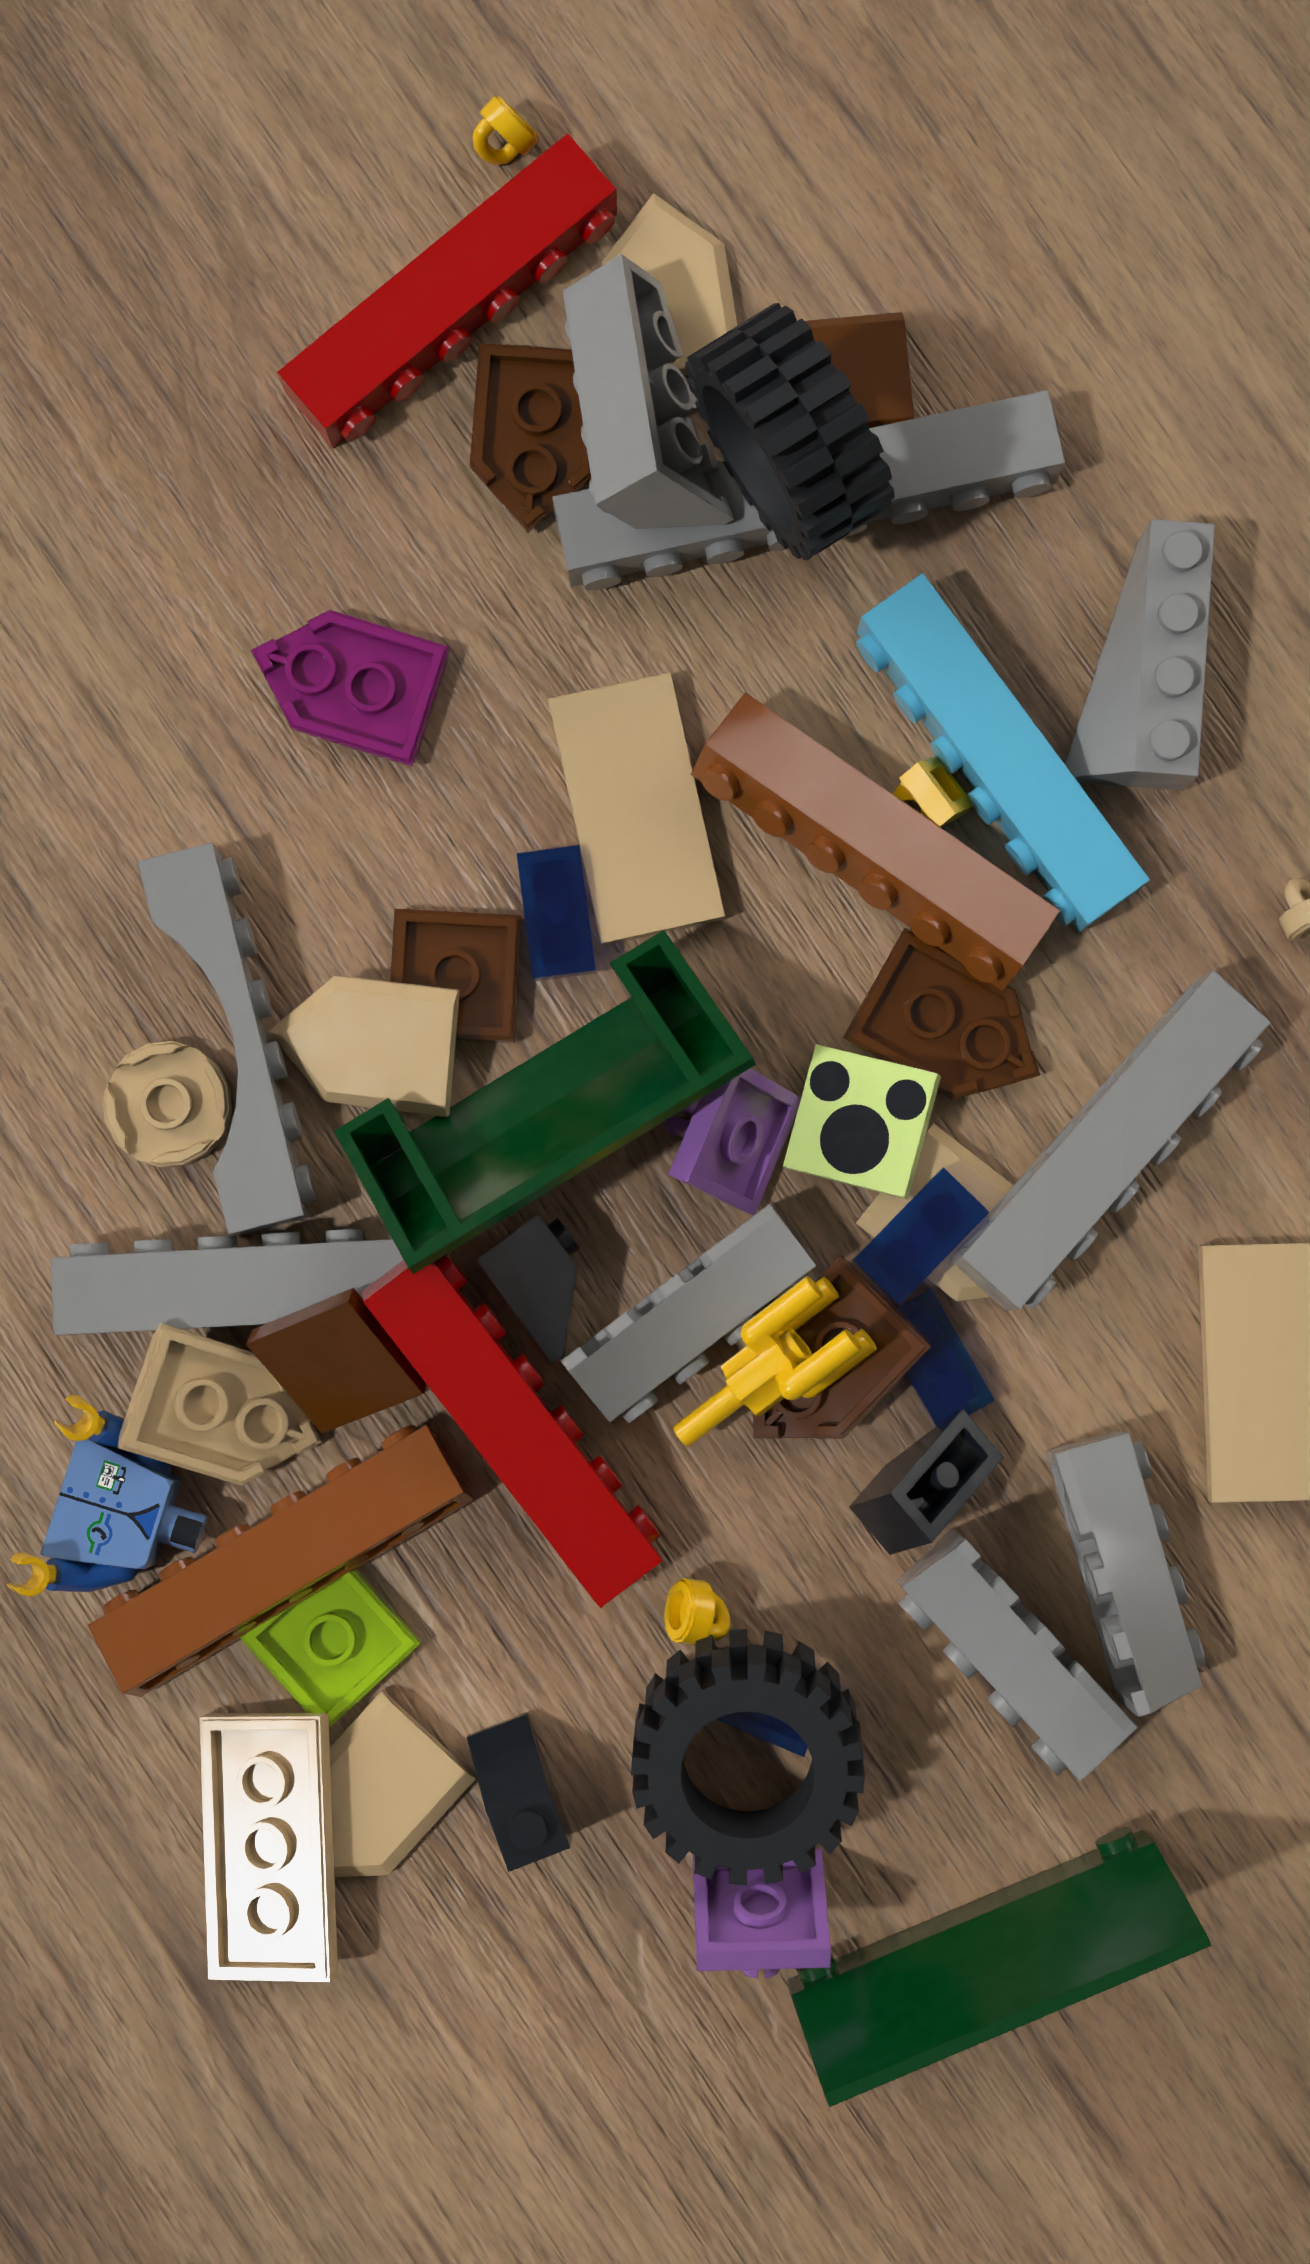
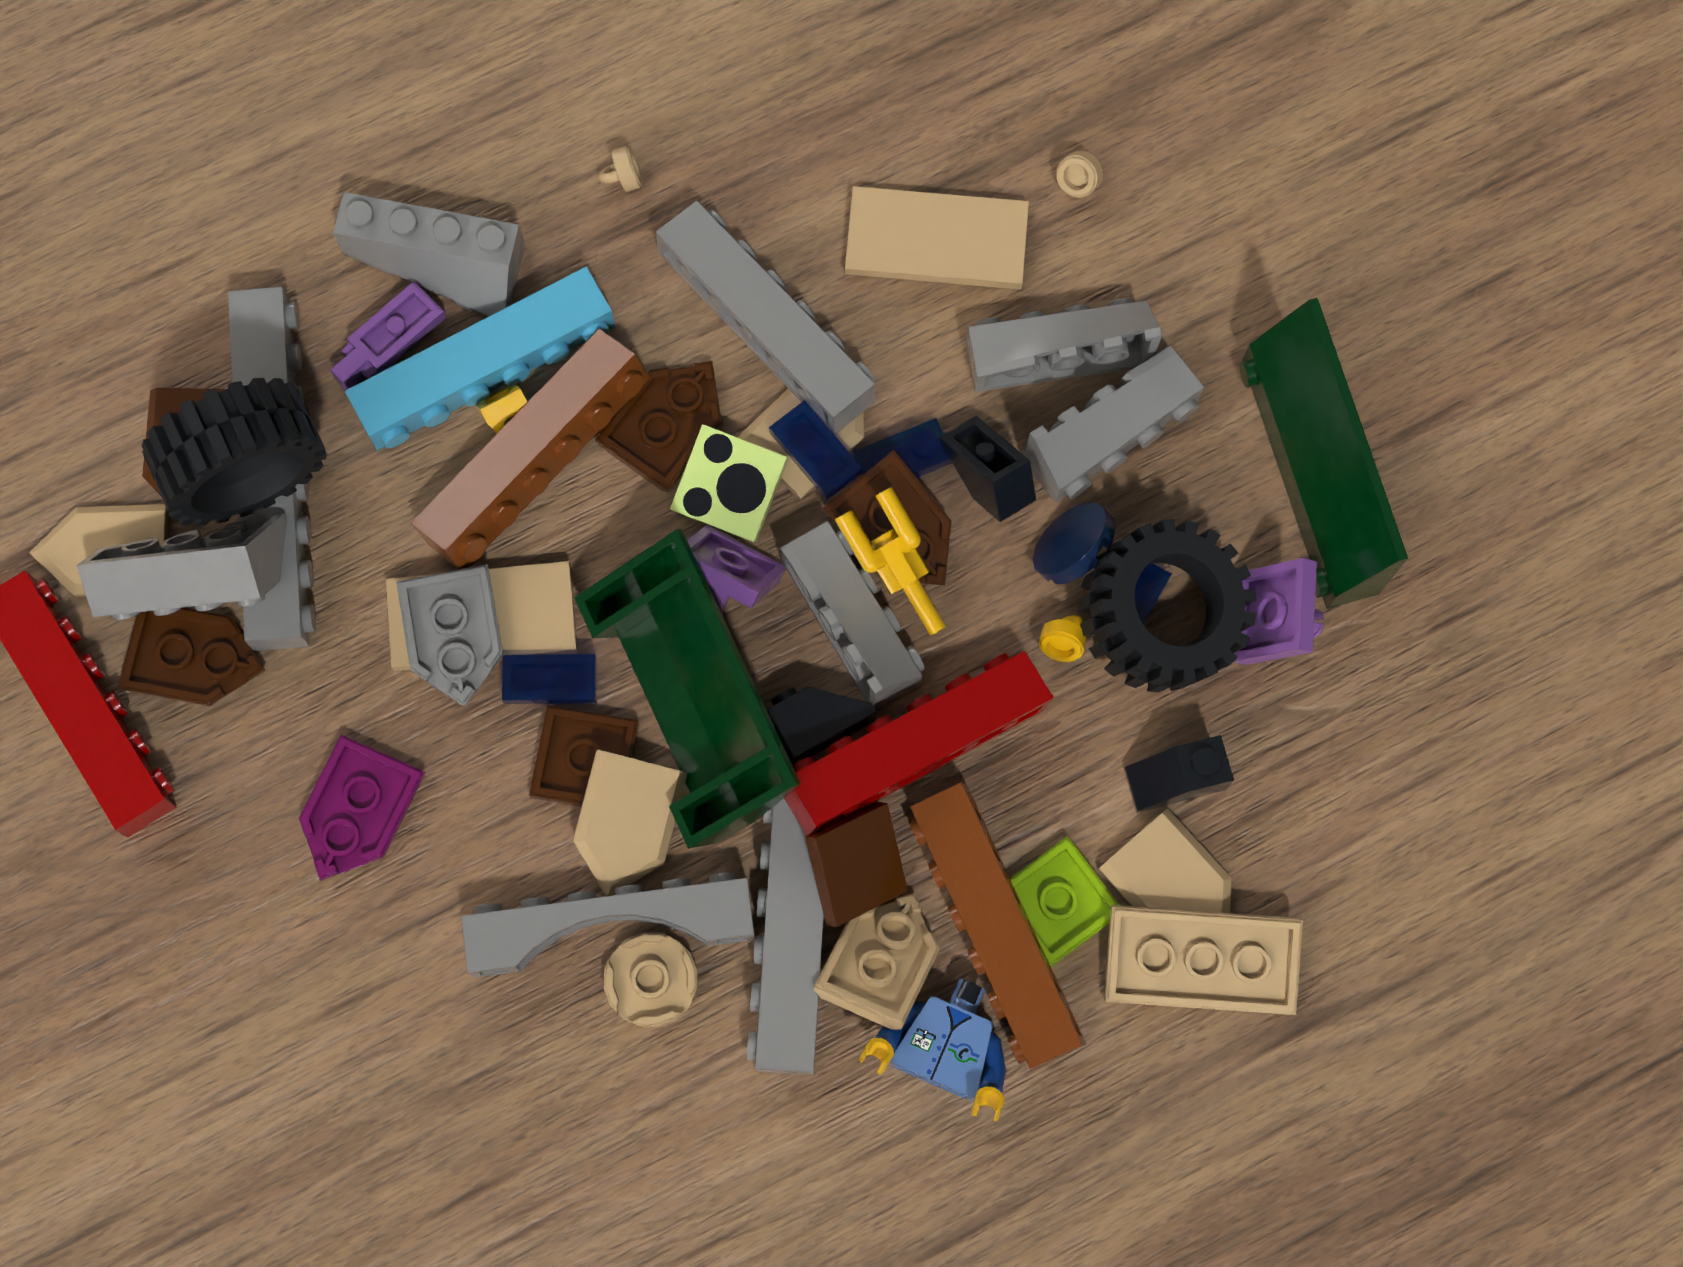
camera: 85 degrees left, 10 degrees down
none -> medium lavender hinge [330,282,446,390]
none -> light grey tile [396,564,503,707]
none -> dark blue tile [1032,502,1116,584]

